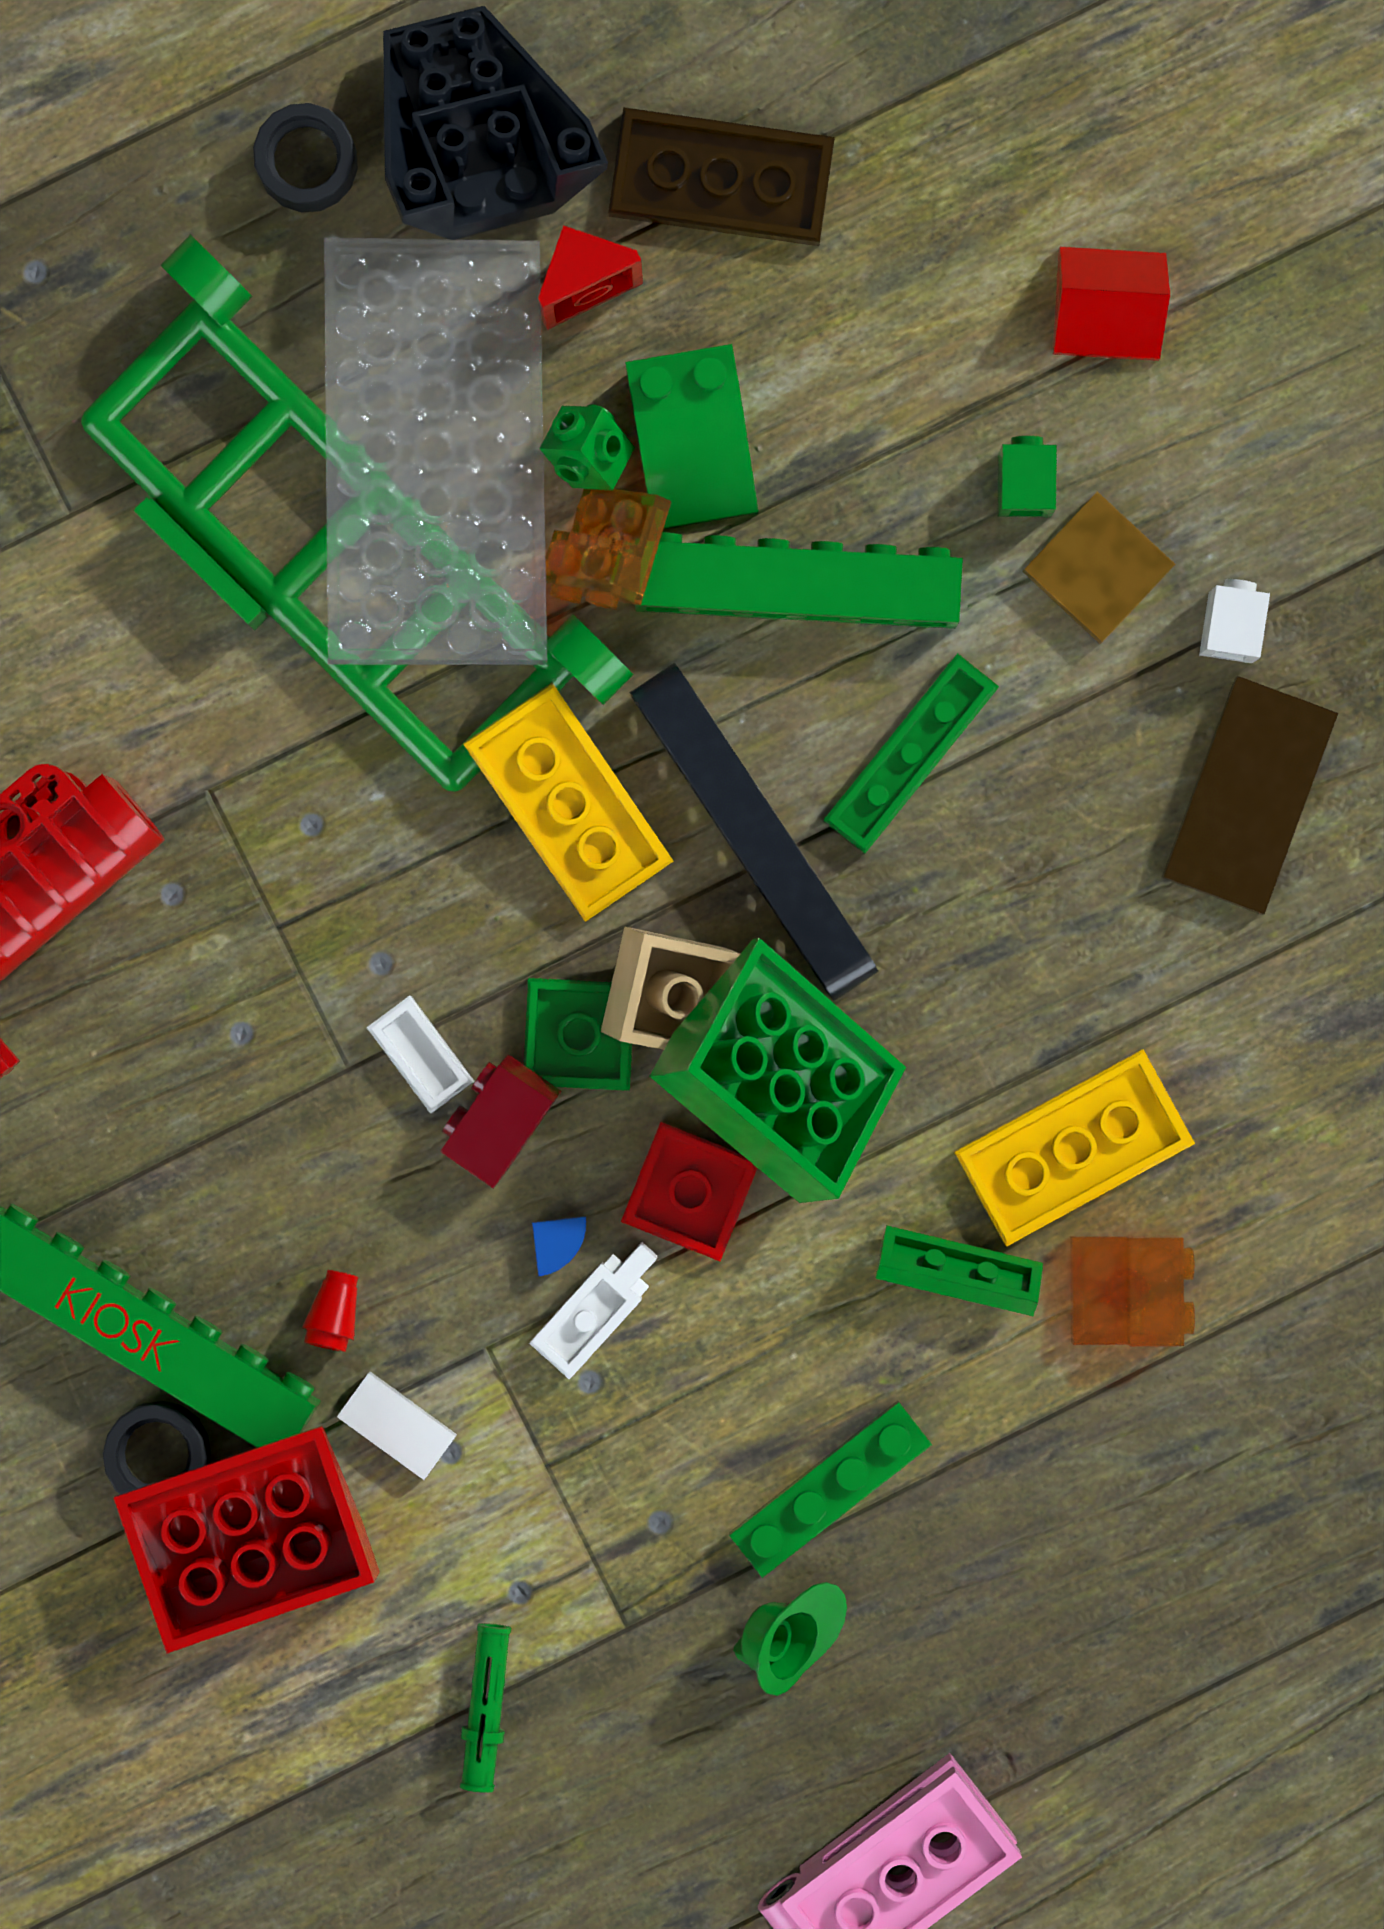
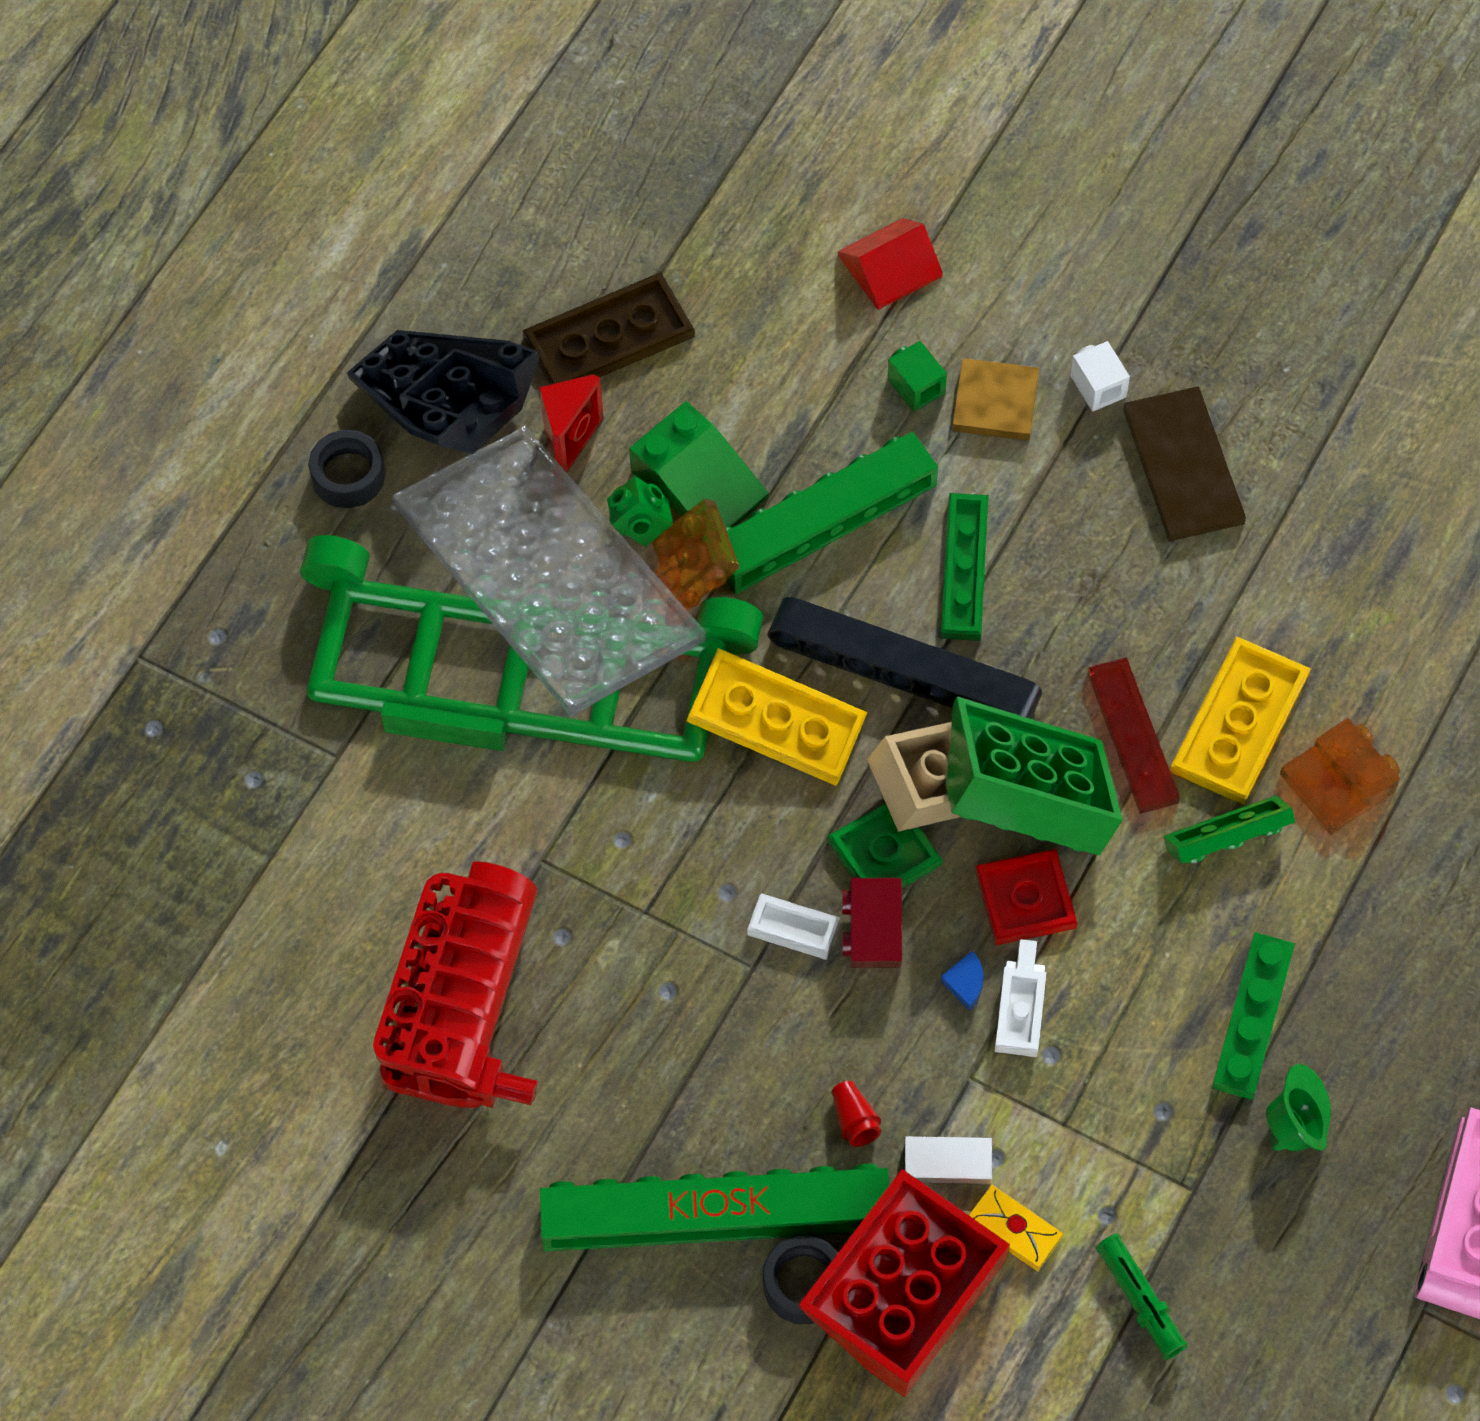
camera: 35 degrees left, 25 degrees down
none -> yellow tile [969,1185,1064,1272]
none -> clear red tile [1087,657,1180,814]

